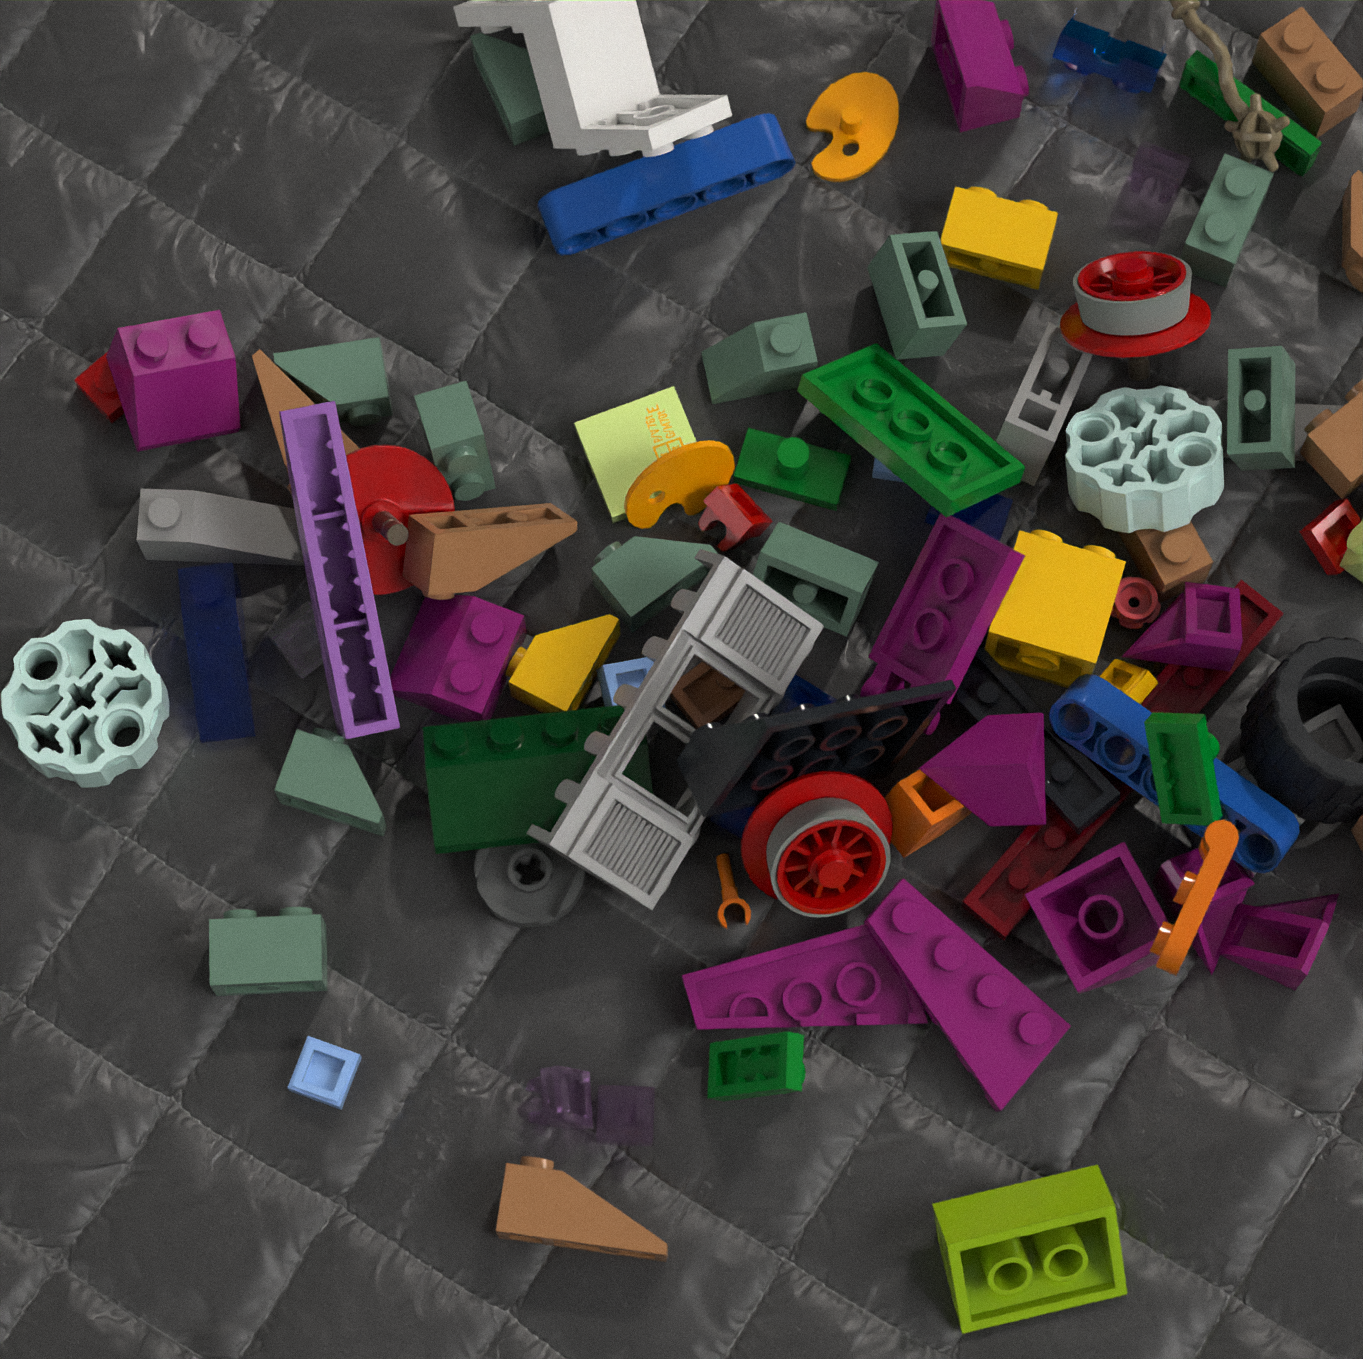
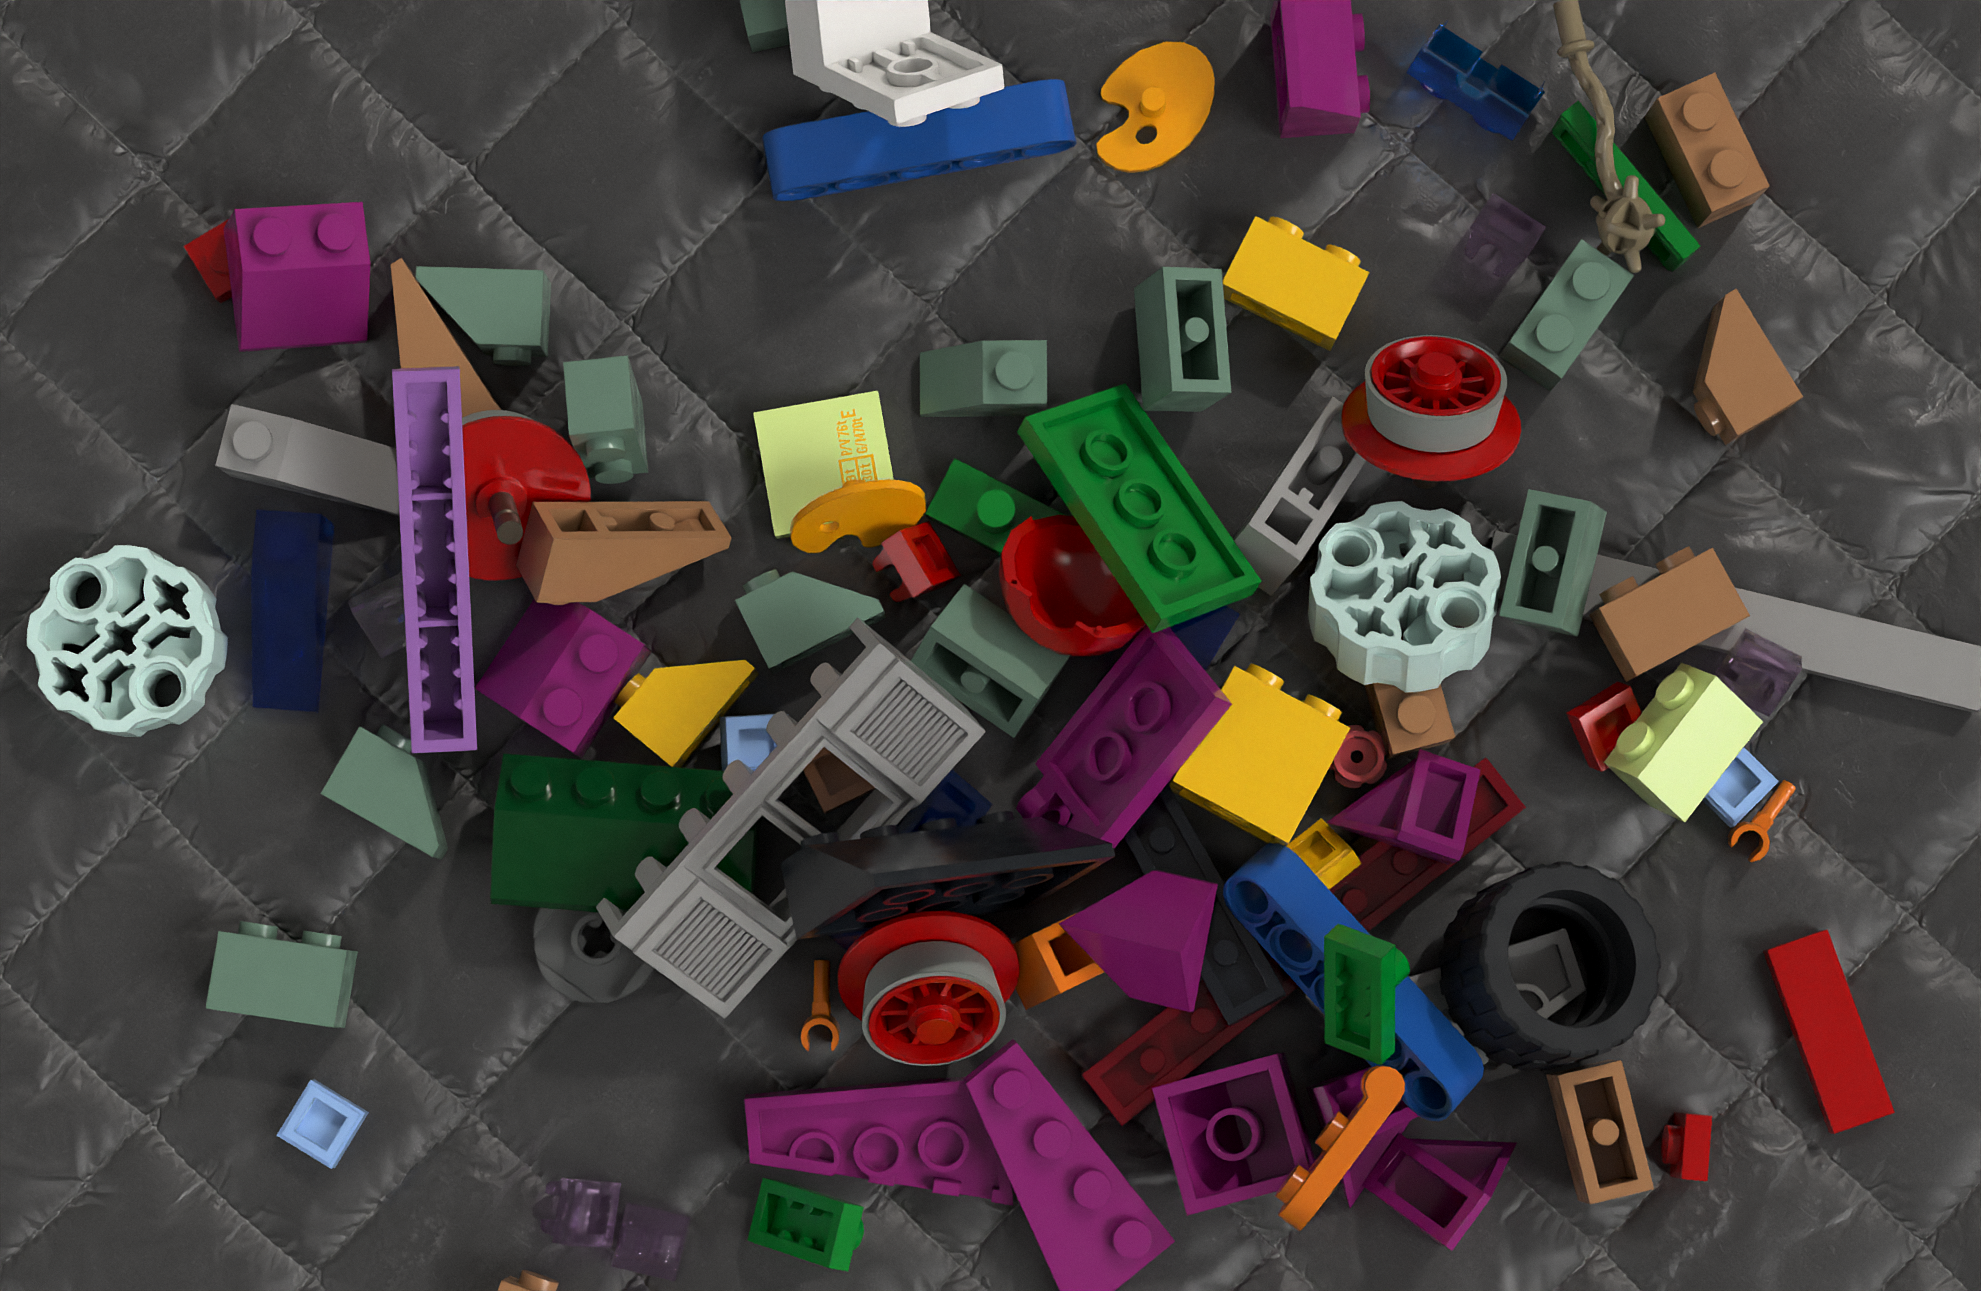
camera: 10 degrees right, 10 degrees up
none -> red cylinder [999,515,1146,656]

